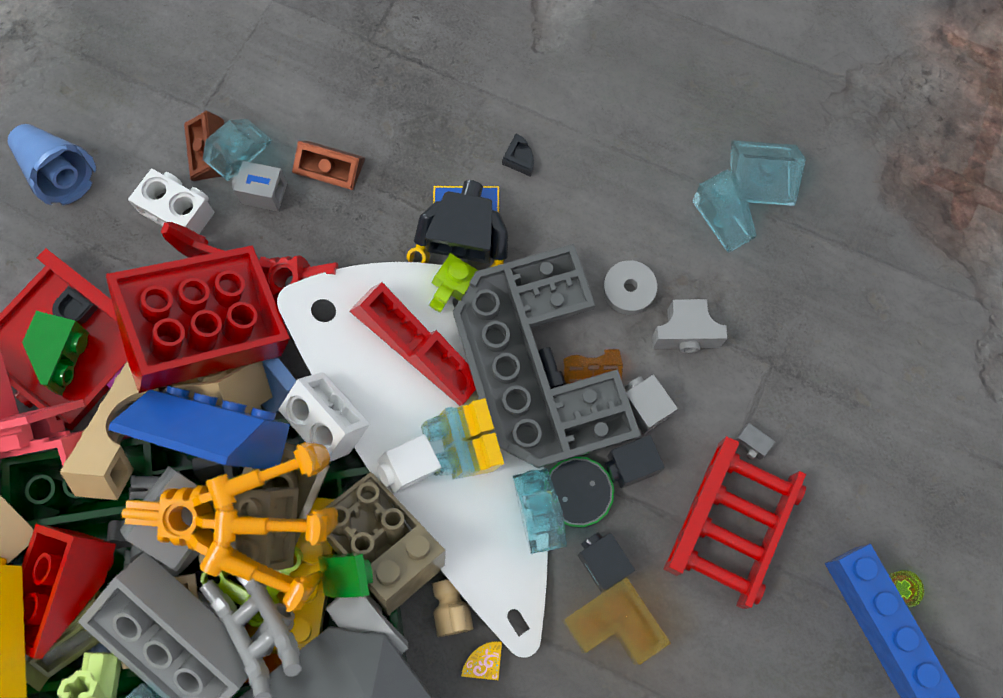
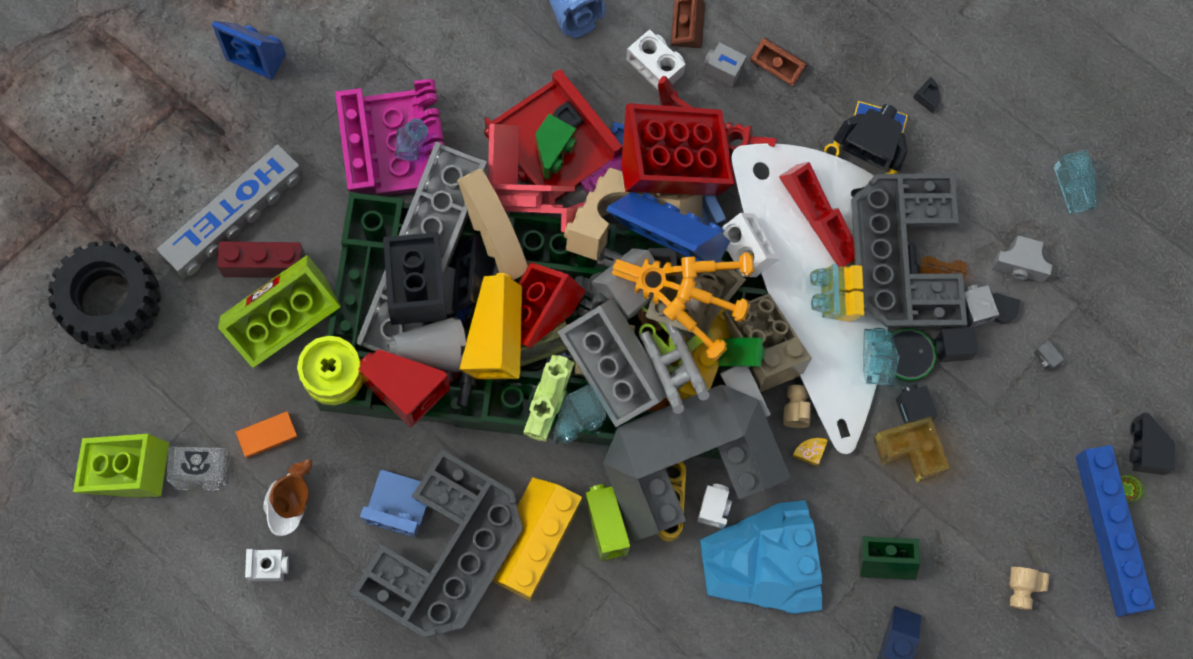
camera: 10 degrees right, 0 degrees up
clear light blue slope [203,119,272,181] -> none
white brick [377,434,442,494] -> none
lime plate [429,253,478,313] -> none
light grey piece [603,260,658,315] -> none
red fence [663,436,806,609] -> none
clear light blue slope [730,140,806,206] -> none
none -> black tile [993,293,1021,324]
none -> black slope [1129,412,1175,475]

